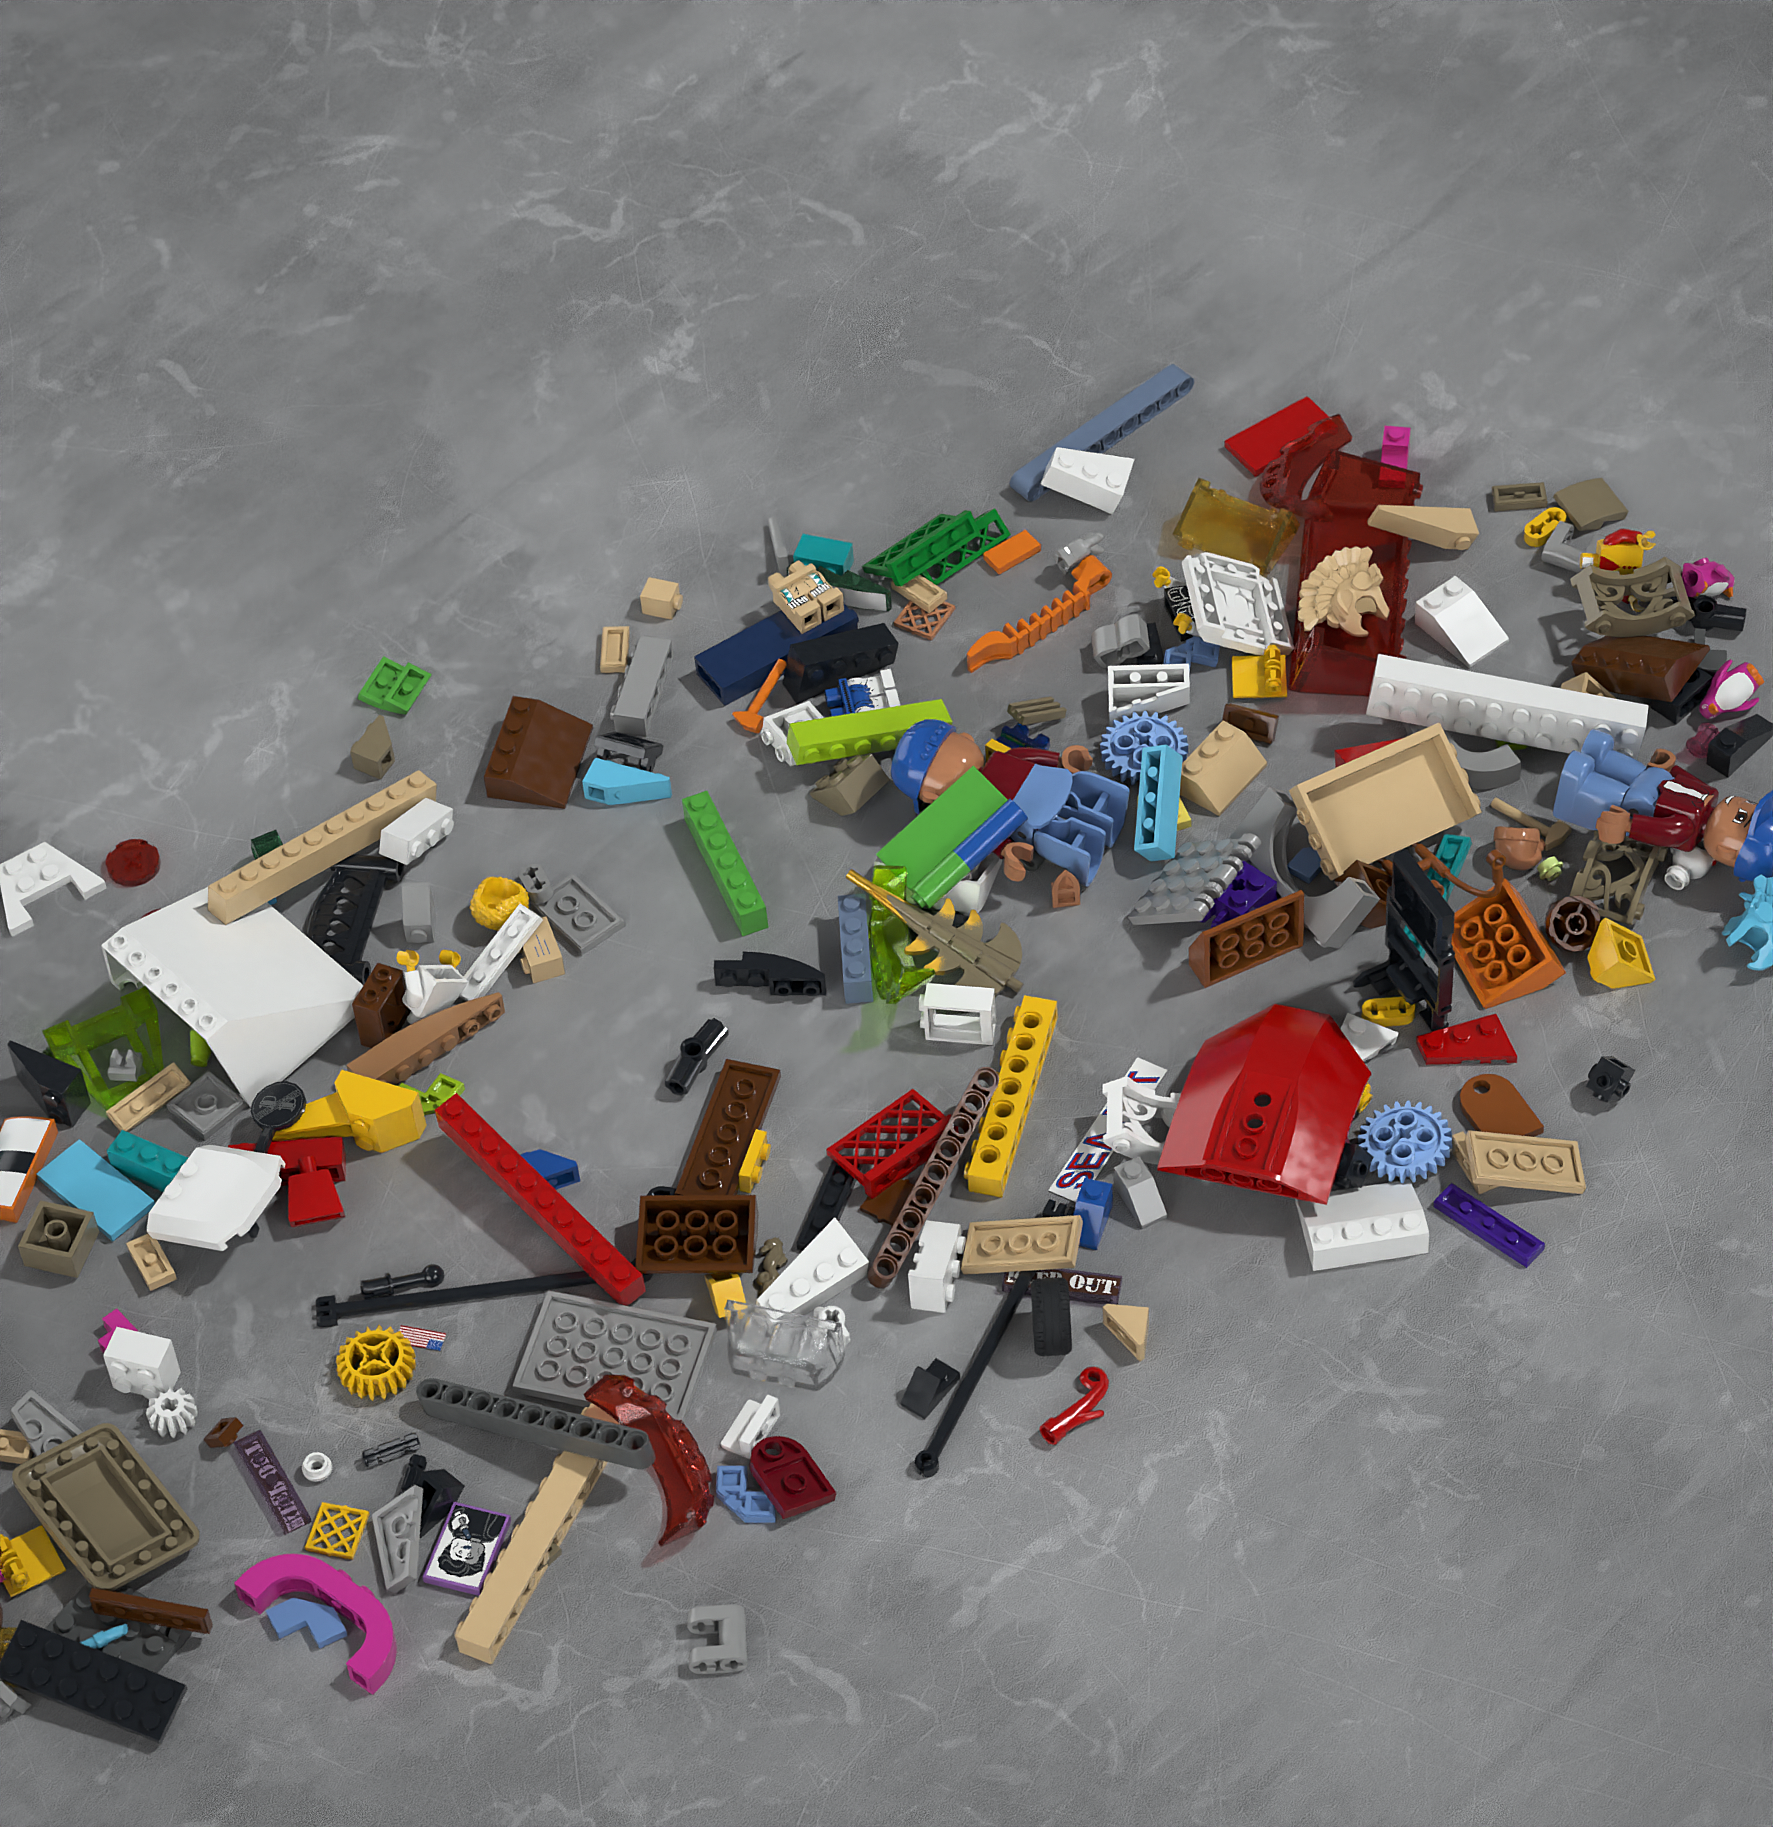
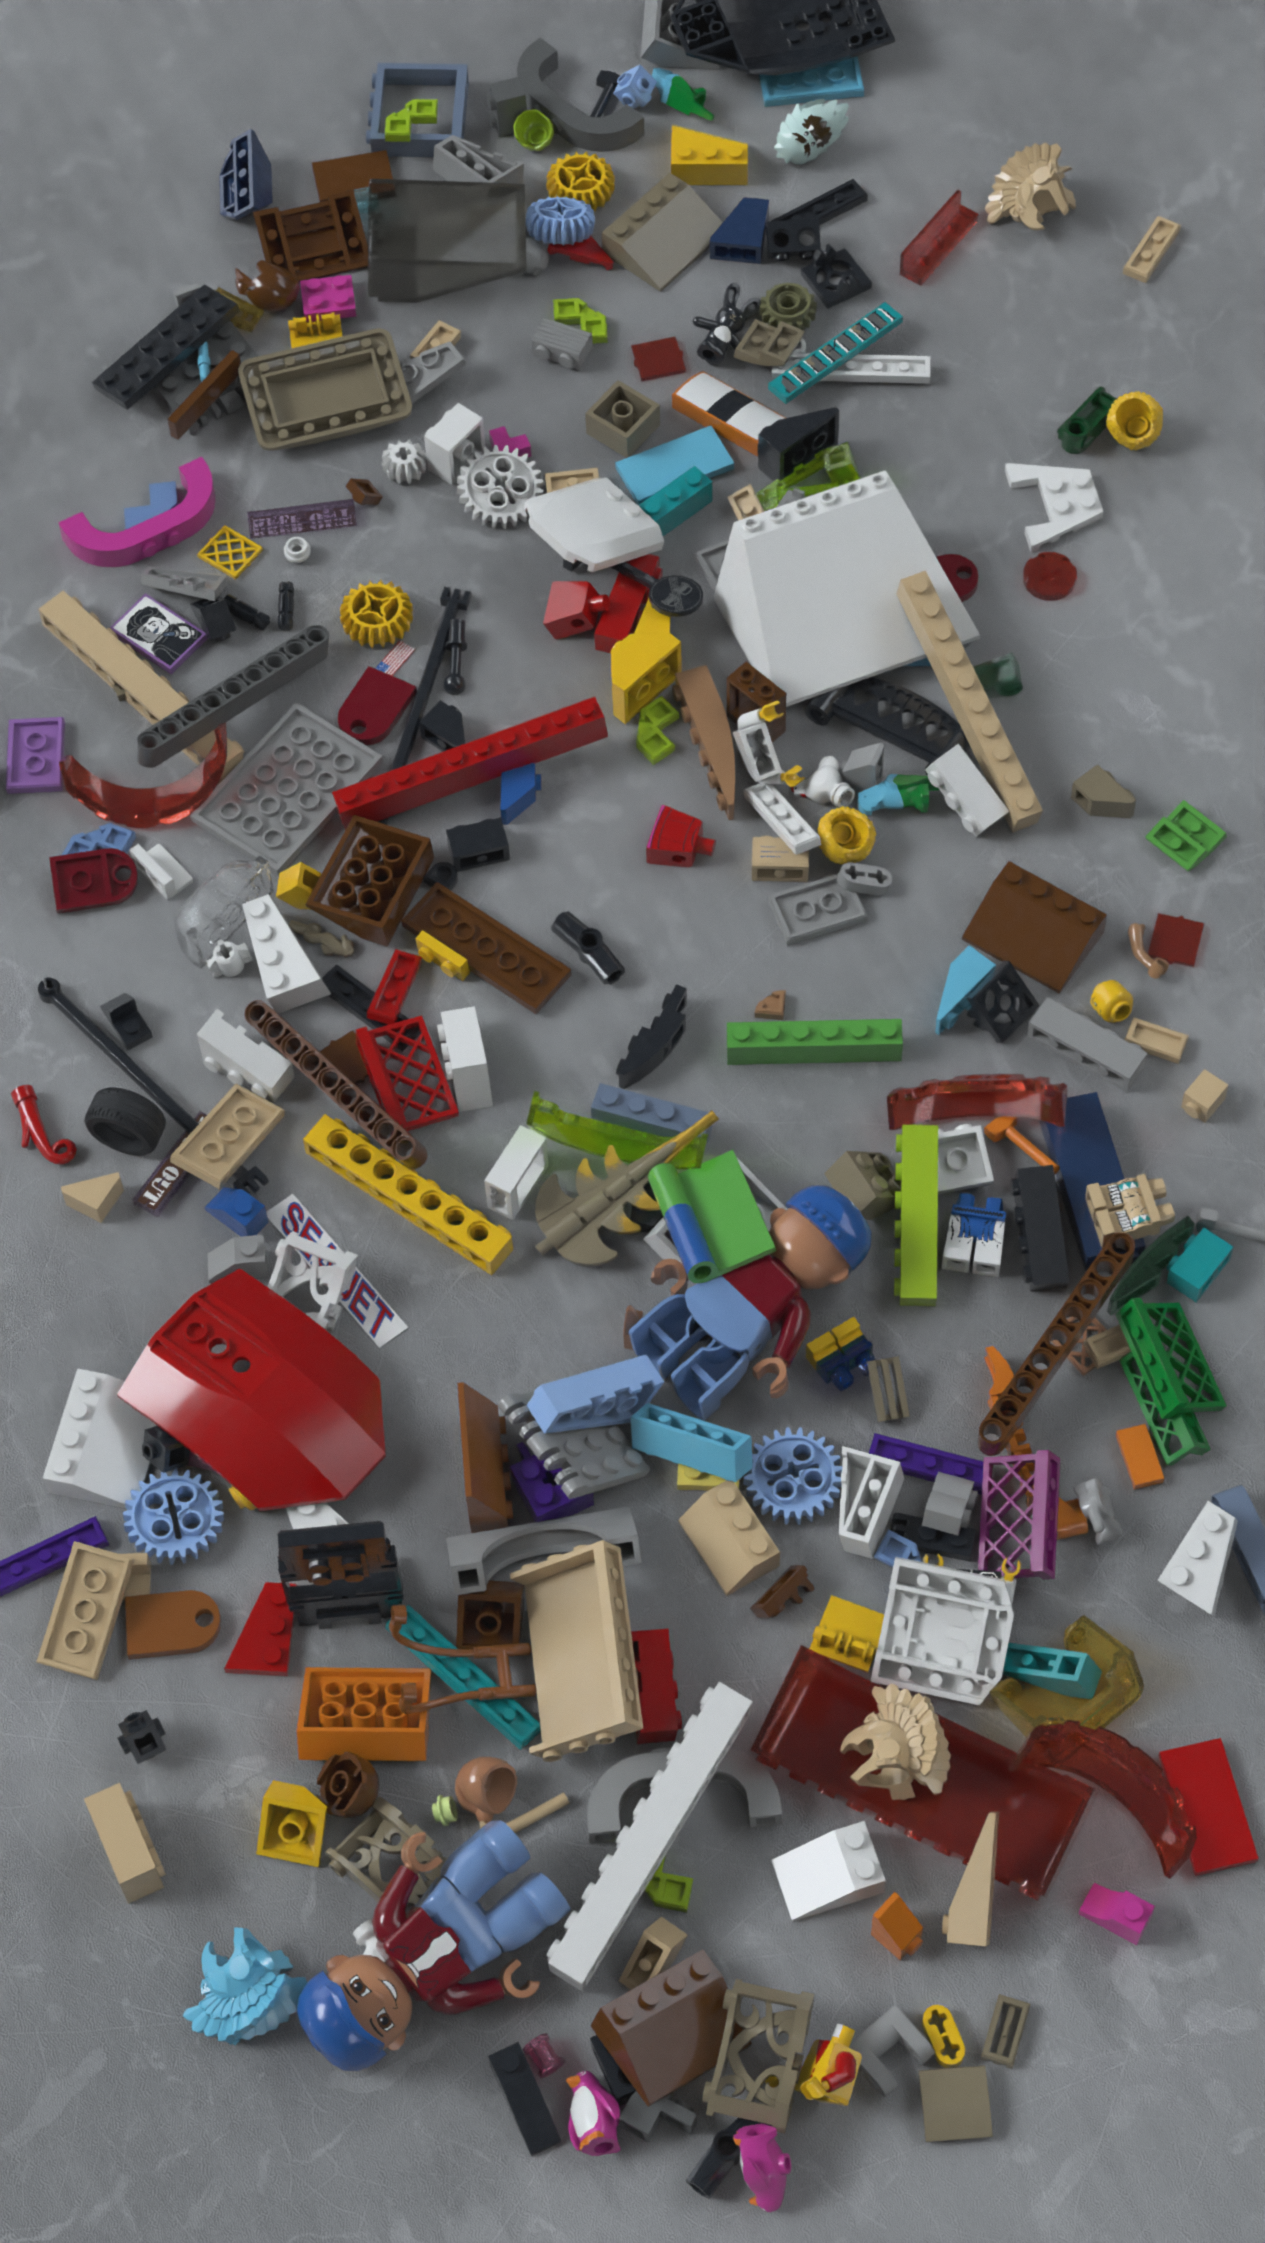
camera: 110 degrees right, 10 degrees up
none -> medium lavender tile [6,717,65,794]
none -> tan brick [84,1783,166,1904]
none -> dark red tile [338,666,417,746]
none -> red tile [367,949,422,1025]
none -> black slope [419,700,465,752]
none -> white wedge [437,1006,493,1112]
none -> black brick [446,817,510,872]
none -> white gear [457,445,544,529]
none -> light blue wedge [526,1355,664,1434]
none -> red torso [646,804,716,868]
none -> medium nougat tile [755,990,786,1020]
none -> white animal [791,756,855,807]
none -> animal [857,774,940,816]
none -> dark purple tile [869,1433,994,1495]
none -> orange slope [871,1892,923,1961]
none -> clear red windscreen [887,1073,1068,1130]
none -> reddish brown beam [977,1233,1135,1456]
none -> magenta fence [978,1450,1060,1580]
none -> teal slope [1003,1642,1102,1700]
none -> yellow head [1090,980,1134,1023]
none -> medium nougat piece [1128,923,1169,979]
none -> clear red piece [1148,913,1204,967]

